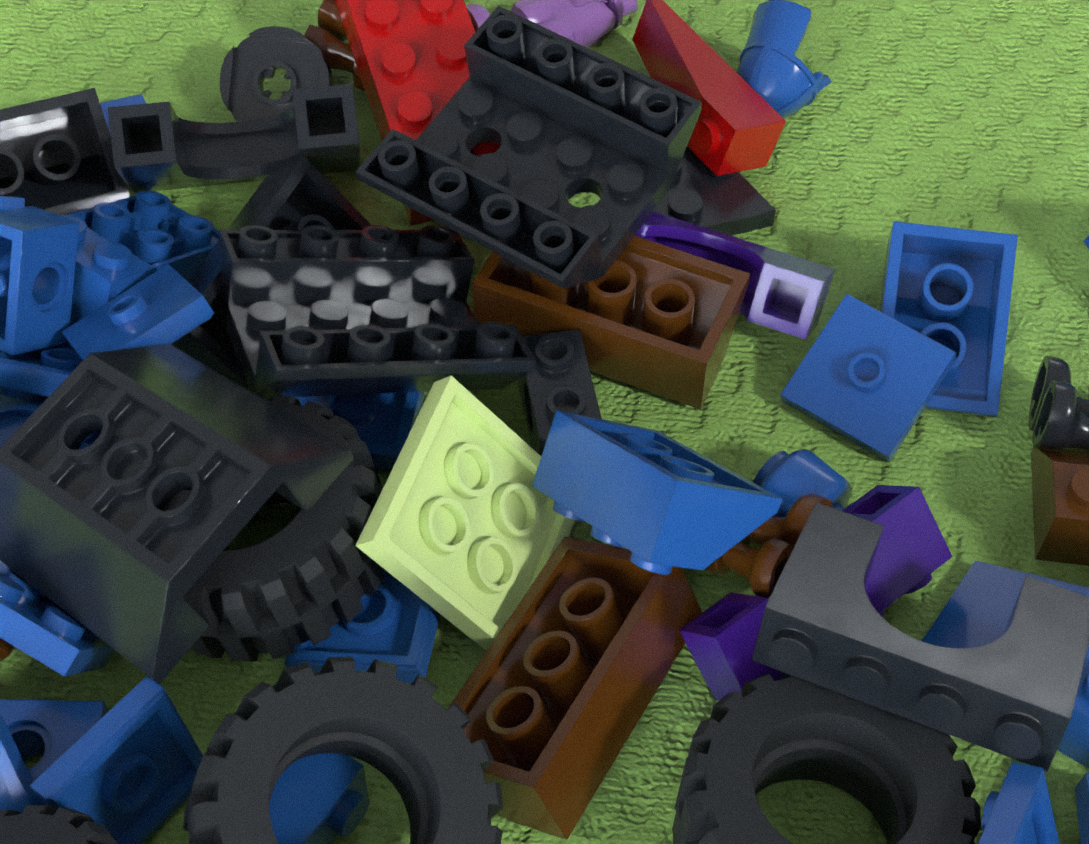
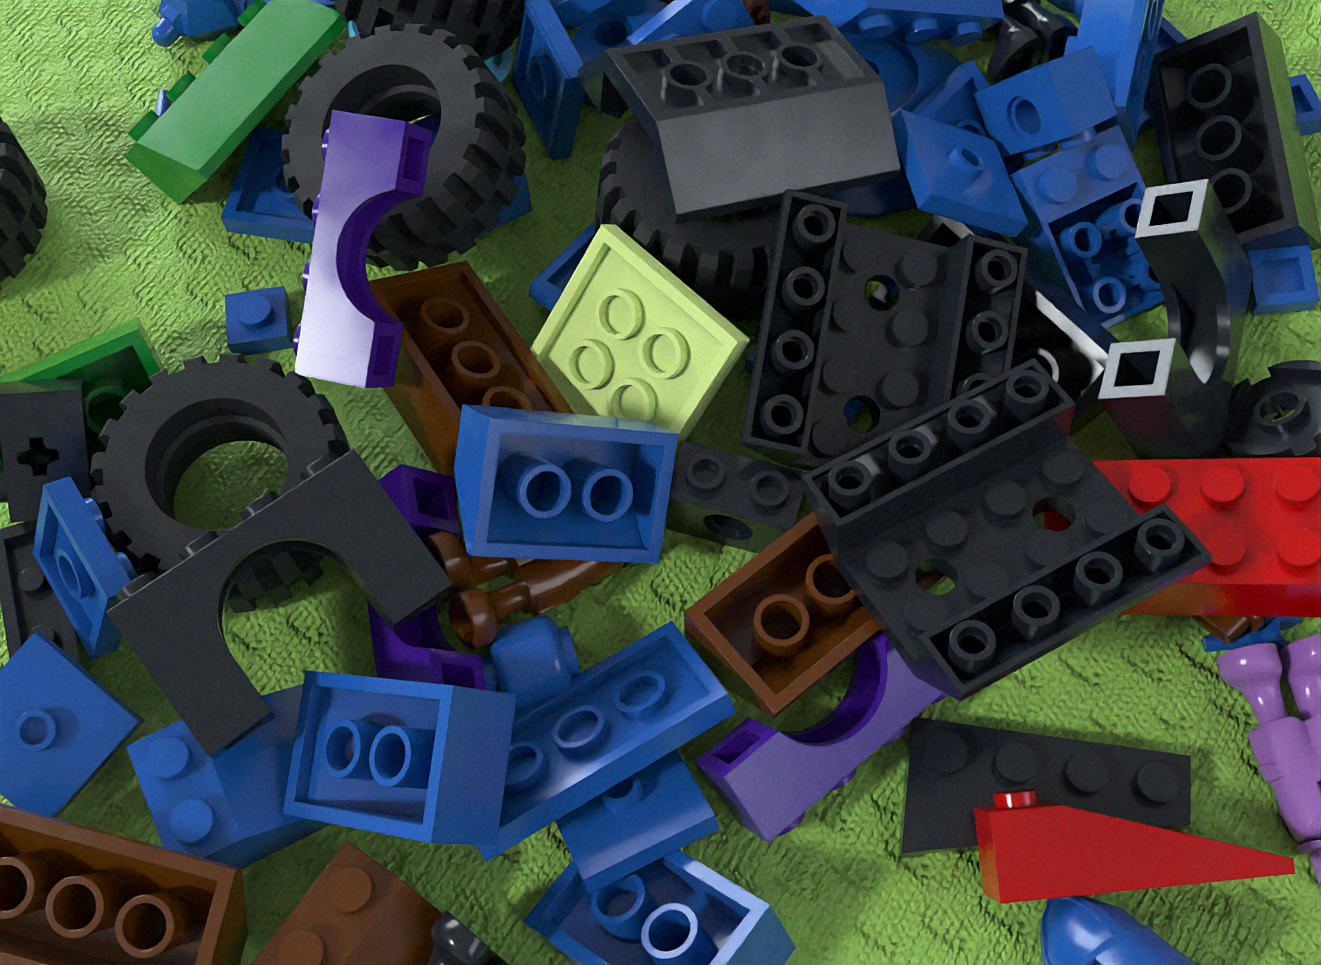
camera: 120 degrees right, 10 degrees up
none -> blue slope [283,670,517,846]
none -> dark purple arch [293,110,433,388]
none -> blue plate [475,621,737,862]

